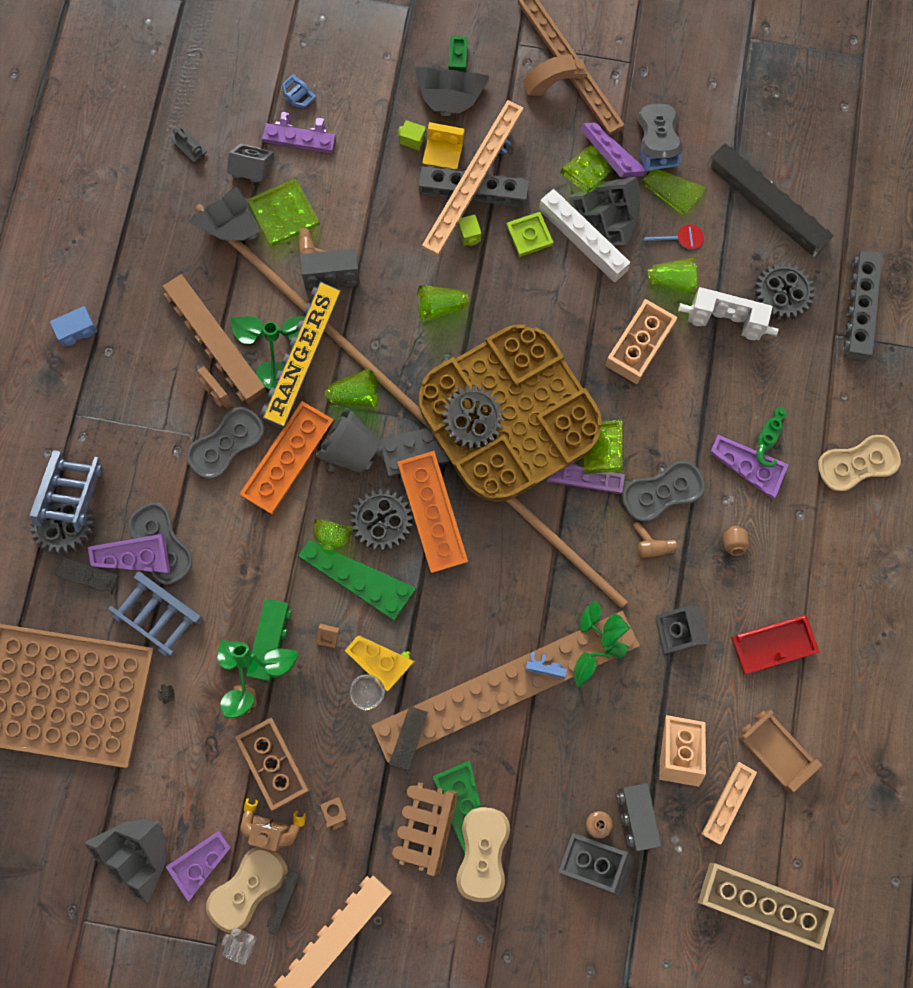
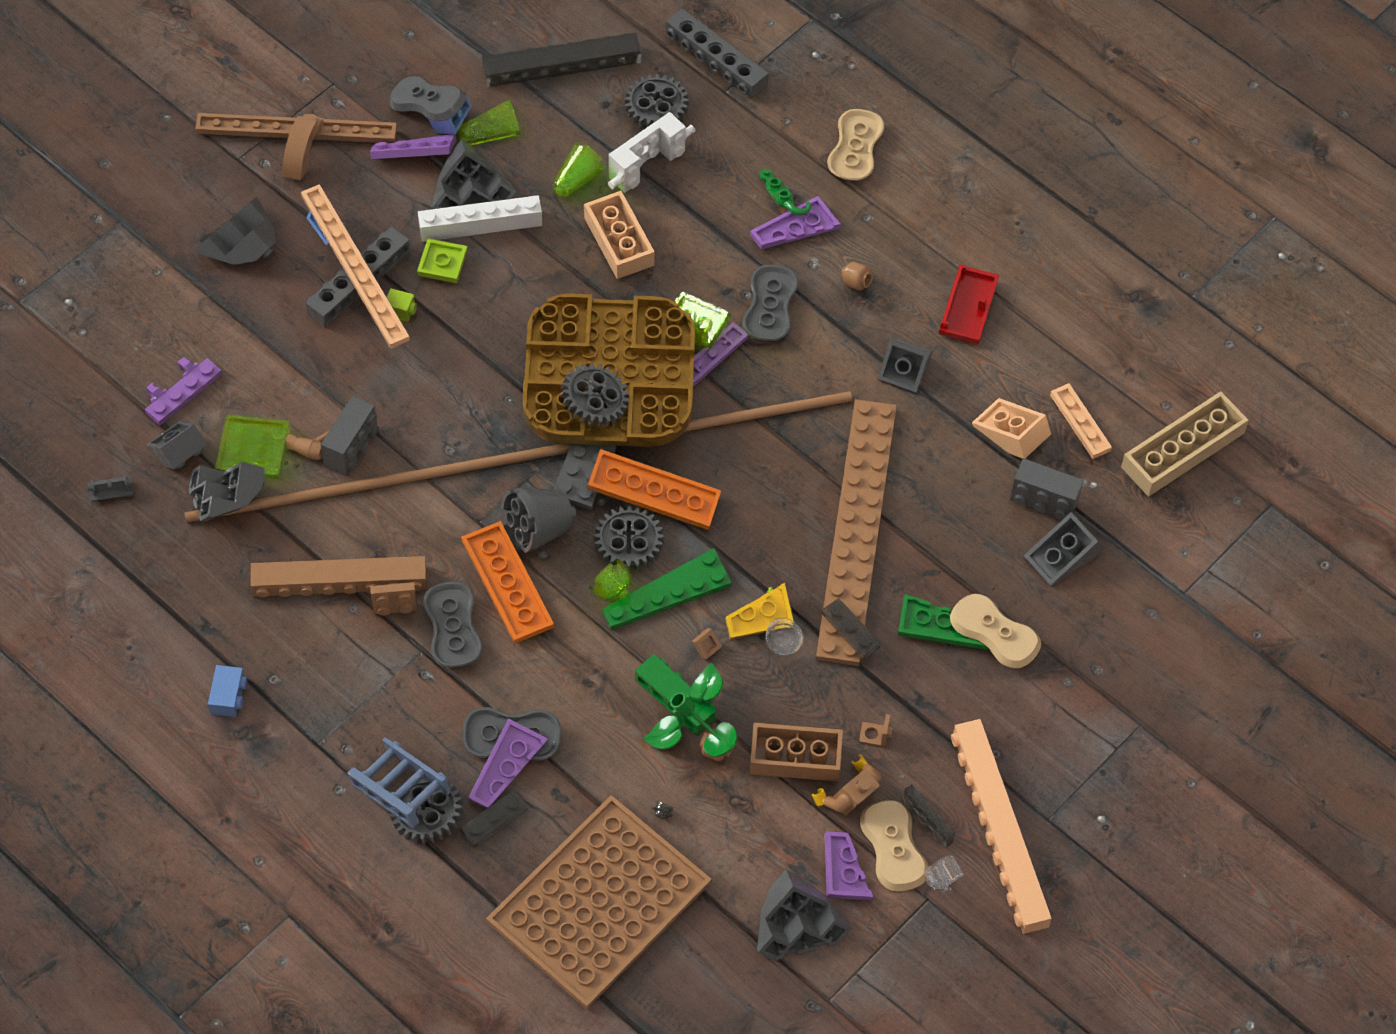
camera: 55 degrees left, 15 degrees down
sand blue fence [109,571,204,658] -> none
green plant [231,316,305,390] -> none
brick [260,282,341,429] -> none
medium blue piece [282,74,316,109] -> none
clear neon green cone [325,369,378,407] -> none
medium nougat fence [392,782,459,876] -> none
lime brick [398,120,426,151] -> none
clear neon green cone [417,285,470,322] -> none
yellow bracket [422,122,464,171] -> none
green plate [448,36,468,71] -> none
medium blue plate [525,652,567,679] -> none
clear neon green plate [560,145,615,194] -> none
green plant [574,601,631,689] -> none
medium nougat head [585,811,613,839] -> none
medium nougat piece [633,522,677,558] -> none
red piece [644,224,704,250] -> none
medium nougat panel [738,710,822,793] -> none

